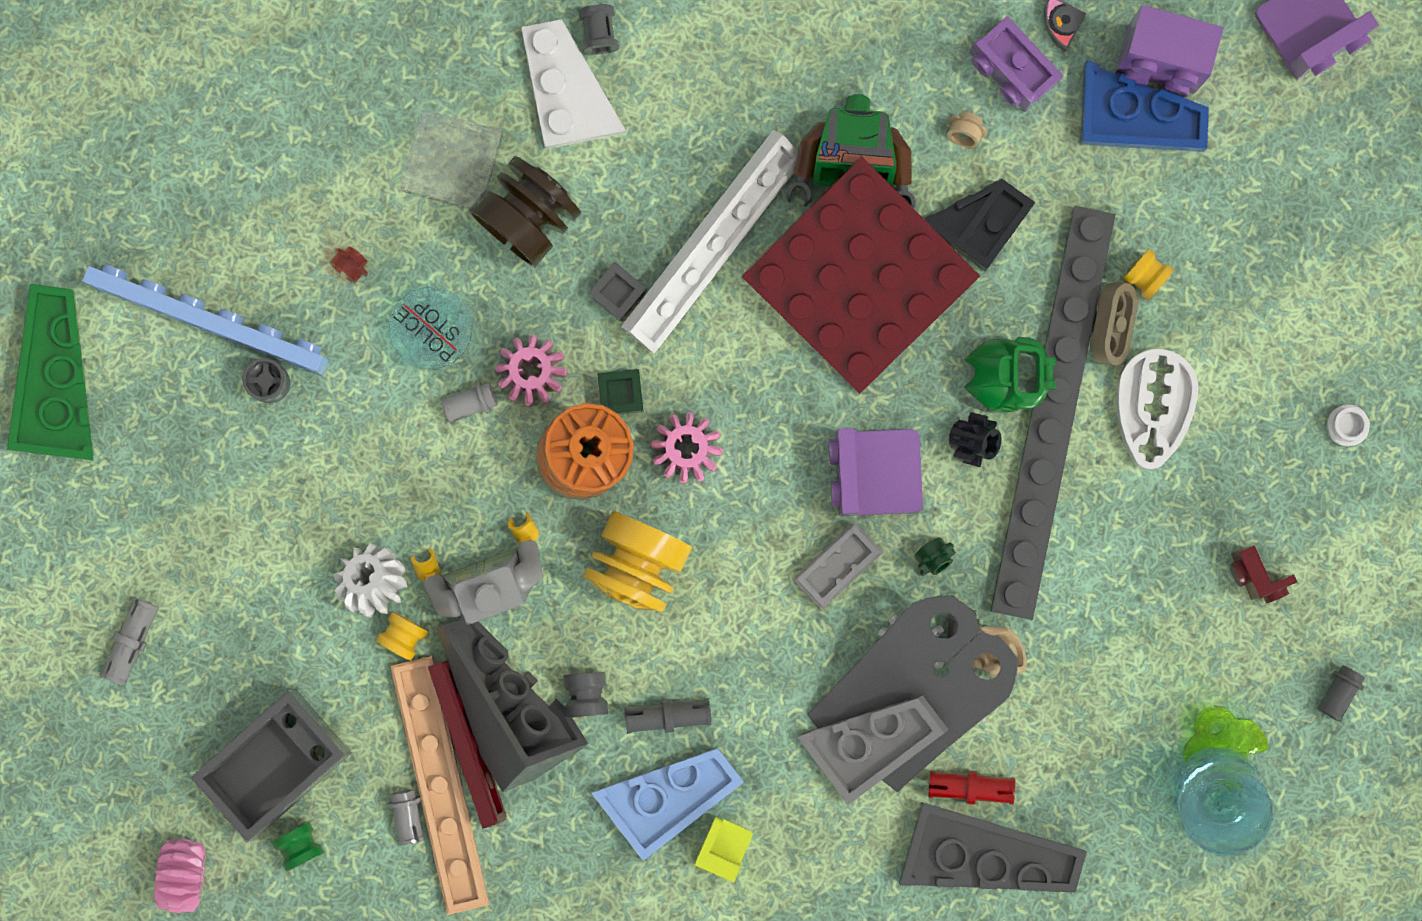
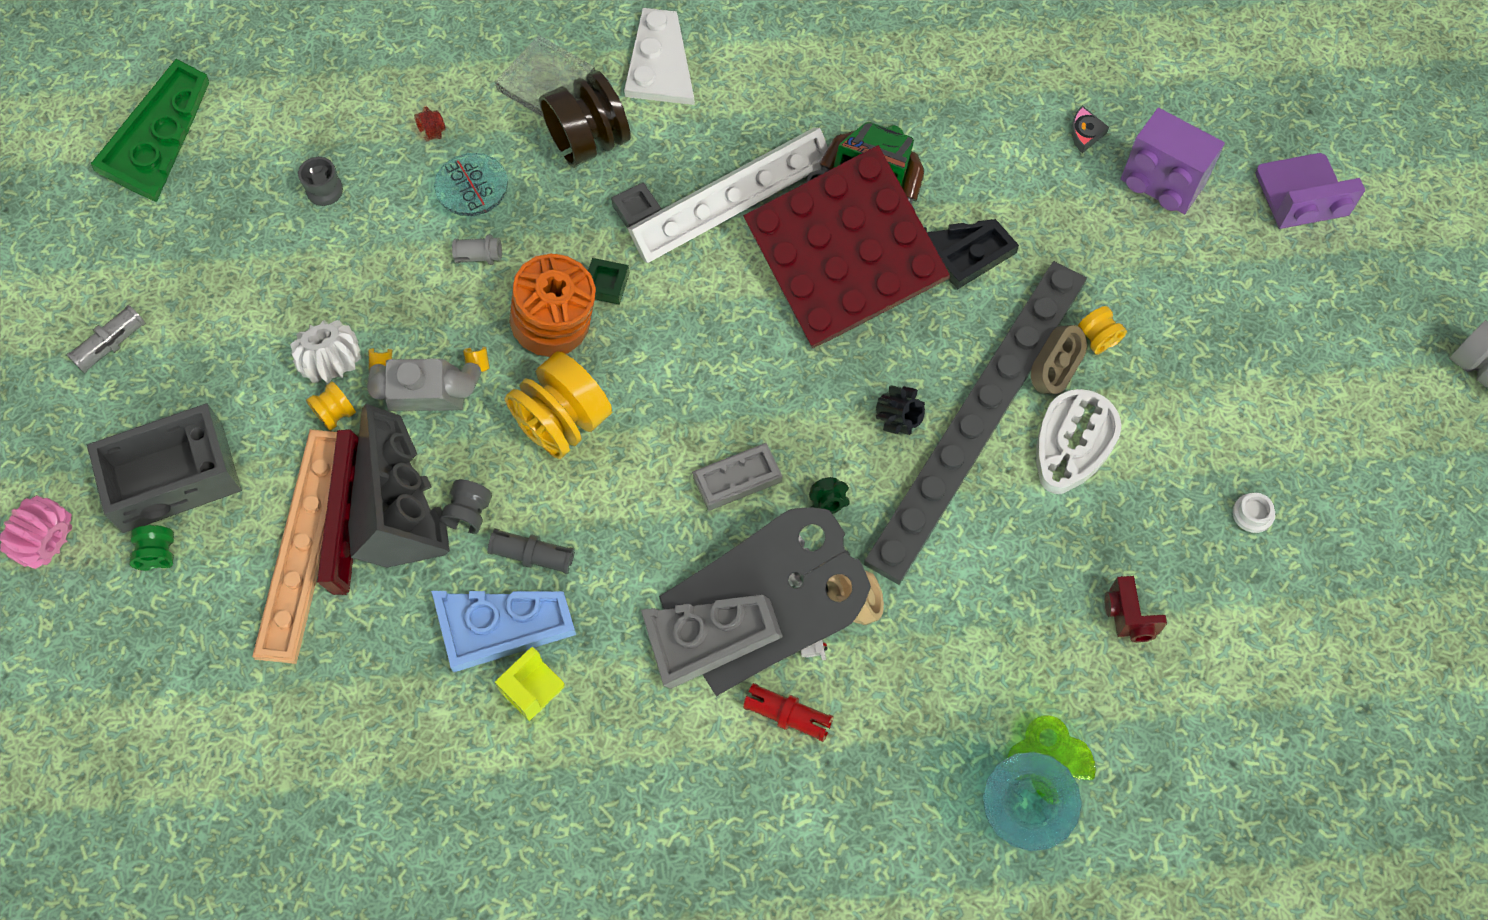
camera: 25 degrees right, 20 degrees down
light blue plate [82,264,329,376] -> none
light grey pin [387,789,425,846] -> none
bright pink gear [495,335,567,407] -> none
dark grey bush [578,4,620,55] -> none
bright pink gear [651,412,722,484] -> none
medium lavender bracket [829,428,923,516] -> none
dark grey wing [899,802,1087,893] -> none
tan plate [947,112,987,149] -> none
green helmet [964,337,1056,413] -> none
medium lavender bracket [969,16,1064,112] -> none
blue wing [1080,60,1209,152] -> none
dark grey pin [1317,665,1365,722] -> none

